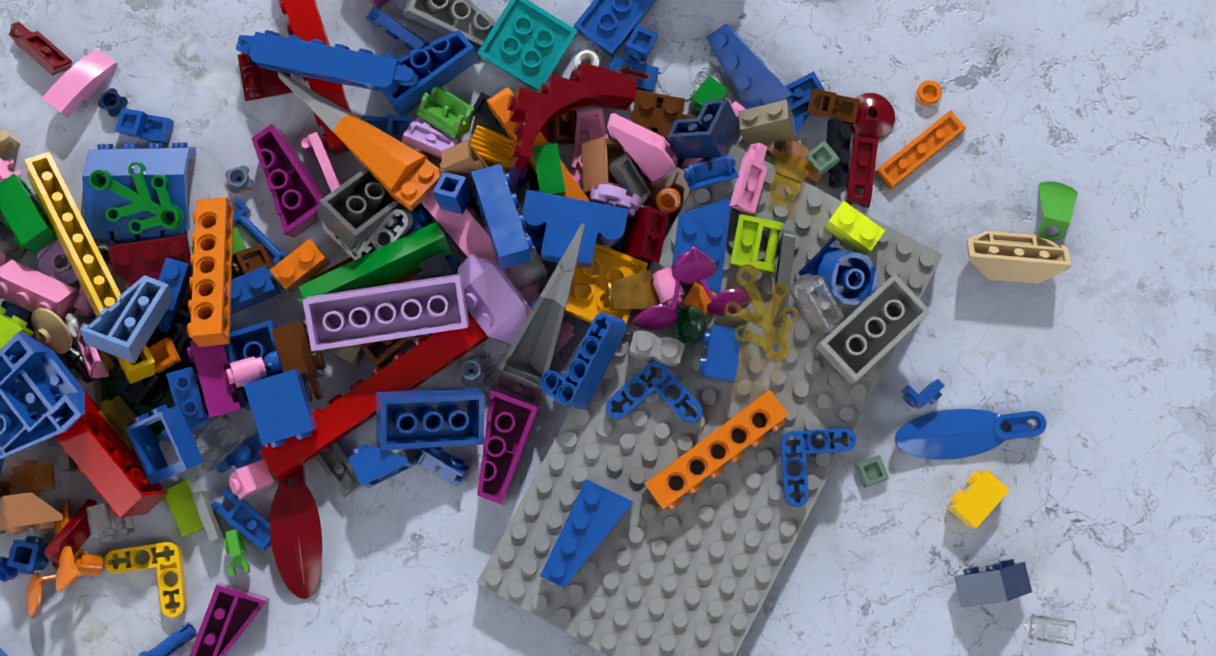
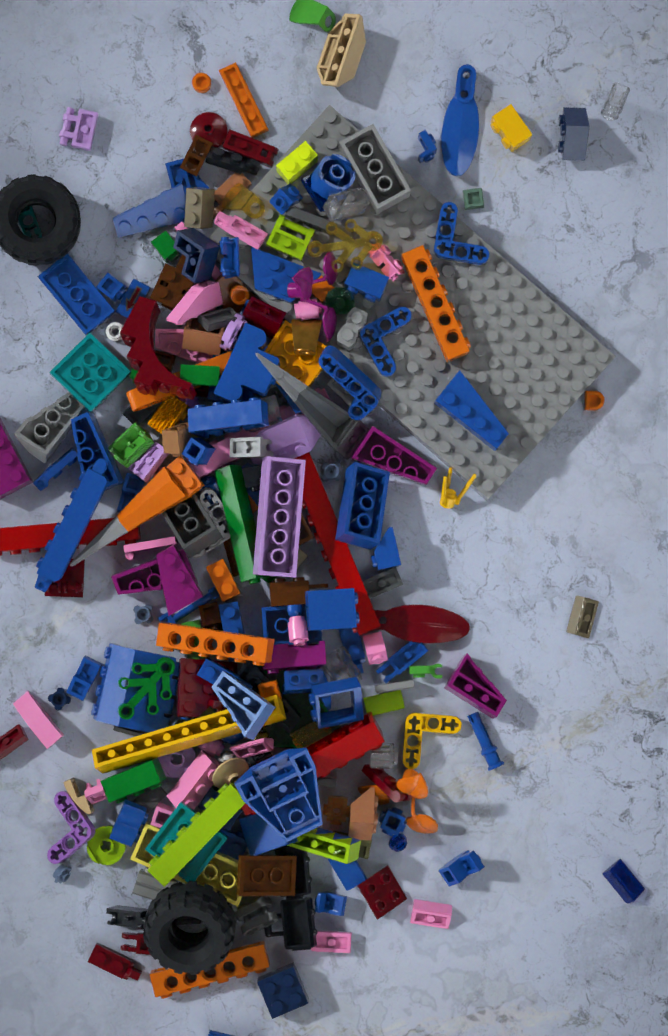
camera: 75 degrees left, 5 degrees up
blue hinge [415,447,470,486] -> none
sand green tile [805,140,841,176] -> none
none -> magenta wedge [156,544,203,616]
none -> light grey hinge [230,437,274,458]
none -> blue bracket [269,184,303,215]
none -> bright pink hinge [368,243,405,282]
none -> yellow plant [439,467,476,509]

